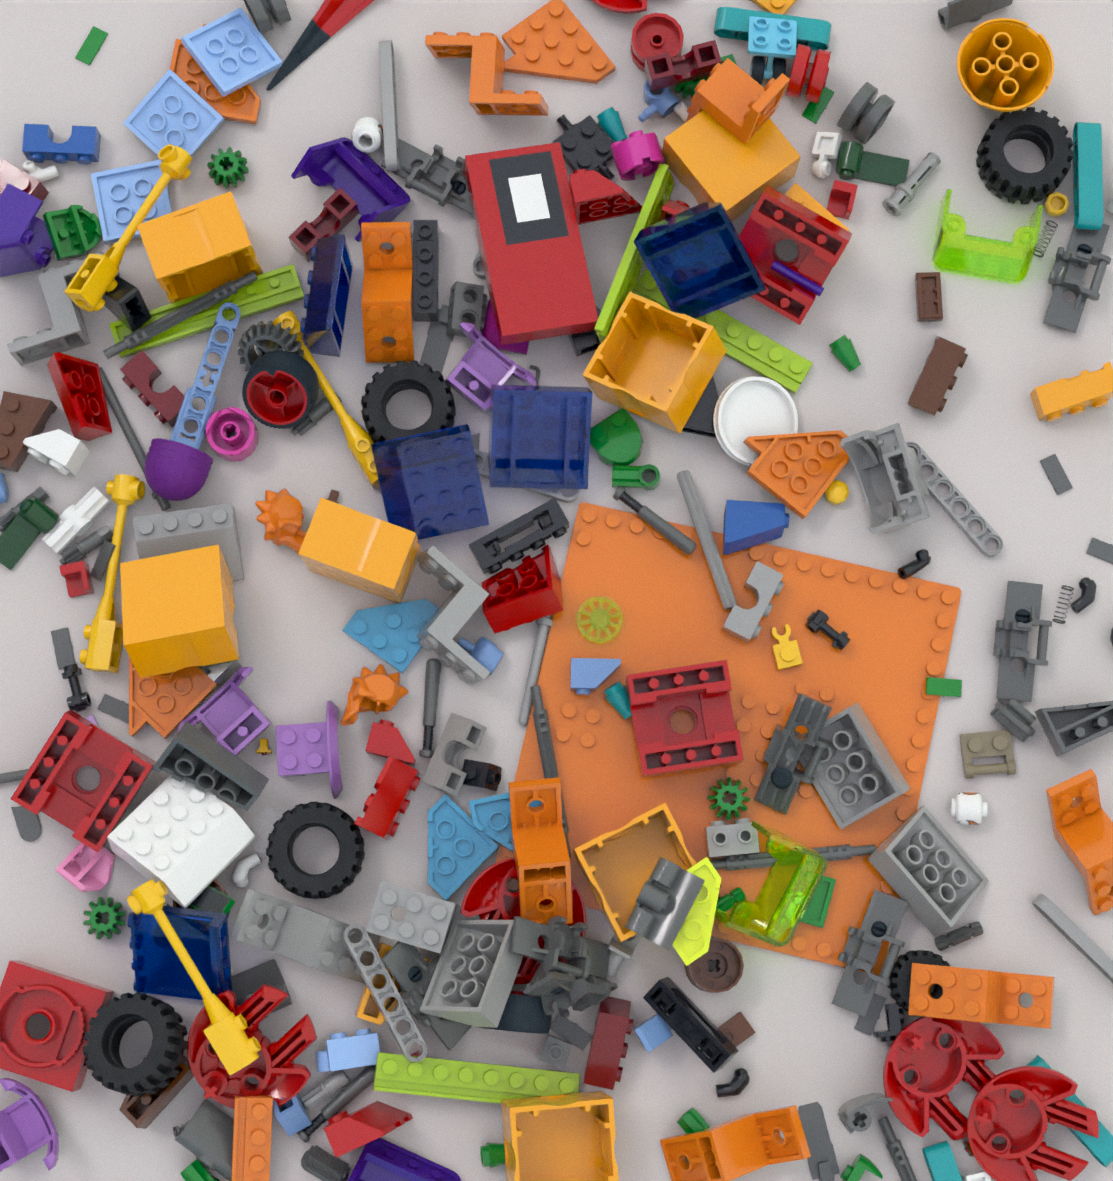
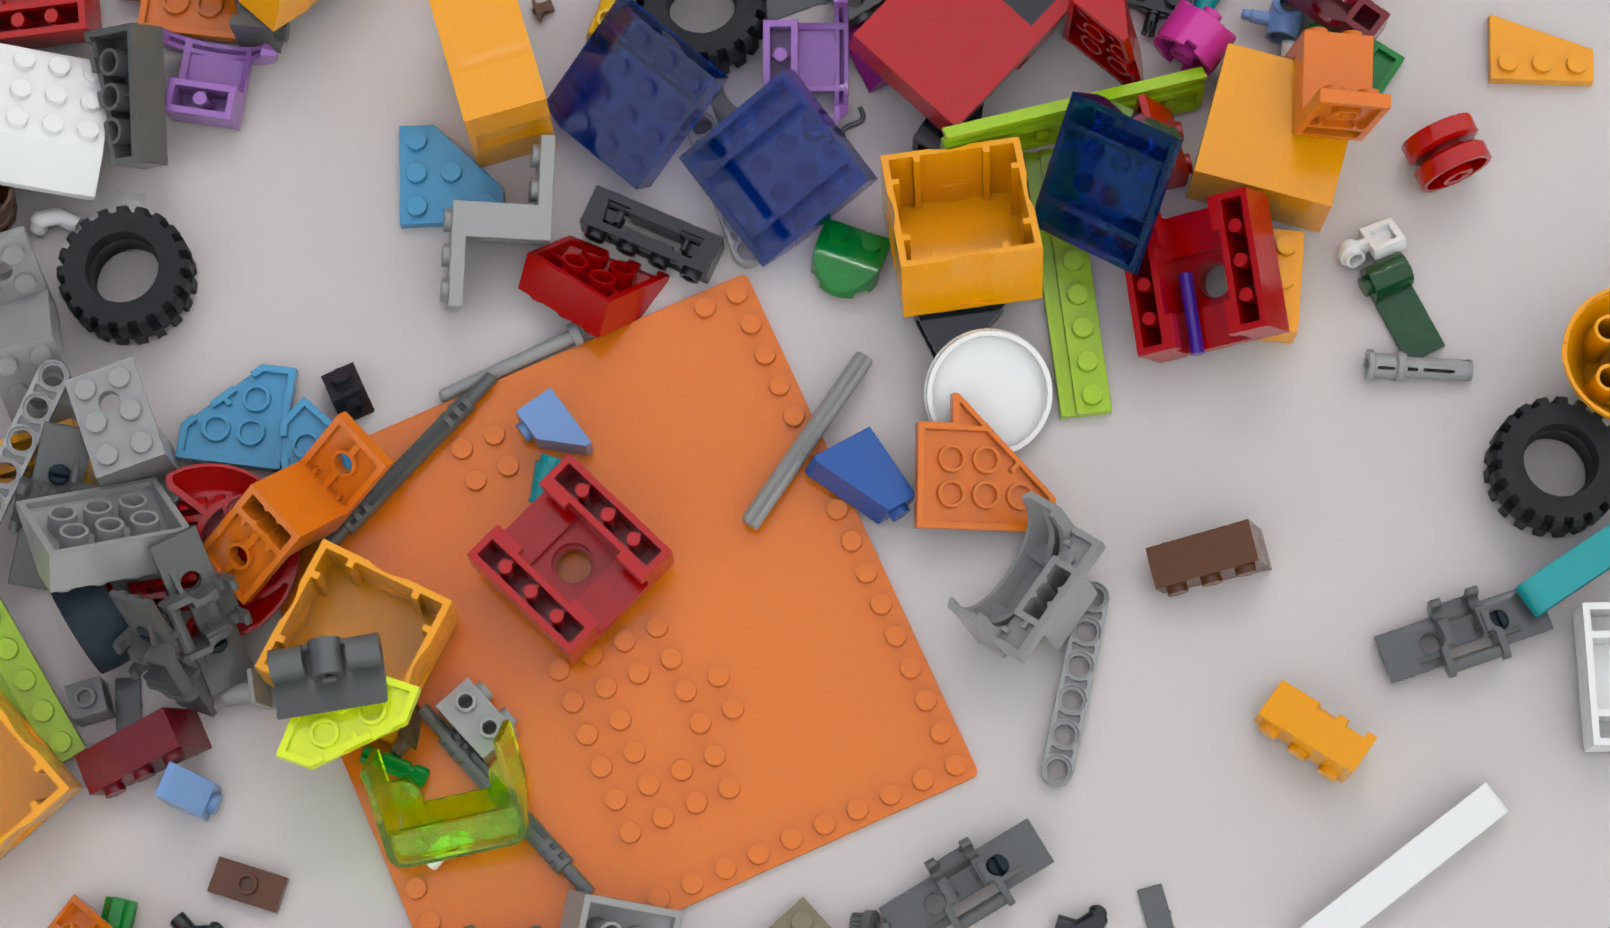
camera: 55 degrees right, 5 degrees down
yellow piece [256,739,272,755] -> none
medium lavender piece [276,700,343,799] -> none
orange head [341,664,409,726] -> none
red wedge [354,756,421,840] -> none
red slope [365,719,416,765] -> none
dark grey piece [419,658,441,758] -> none
light grey arch [422,713,487,797] -> none
medium blue piece [458,637,504,675] -> none
clear neon green wheel [577,596,623,643] -> none
green piece [612,464,660,490] -> none
dark grey piece [613,486,696,555] -> none
black brick [643,977,739,1073] -> none
reddish brown wheel [684,938,744,993] -> none
green gear [707,777,750,820] -> none
teal beam [714,7,831,51] -> none
light grey arch [721,561,784,643] -> none
medium azure plate [748,16,797,85] -> none
dark grey piece [754,693,832,815] -> none
yellow plate [771,624,803,670] -> none
green tile [798,872,836,928] -> none
light grey slope [799,703,911,830] -> none
green window [802,87,835,124] -> none
black bar [805,609,851,651] -> none
yellow tile [824,480,849,505] -> none
red panel [826,180,858,220] -> none
green cone [829,335,861,372] -> none
dark grey wheel [837,82,895,145] -> none
black arm [898,549,931,579] -> none
reddish brown plate [915,272,943,322] -> none
green window [926,677,962,697] -> none
clear neon green windscreen [932,189,1043,284] -> none
dark grey piece [1032,220,1058,257] -> none
dark grey window [1040,454,1073,495] -> none
yellow tile [1044,192,1069,218] -> none
dark grey piece [1053,585,1074,624] -> none

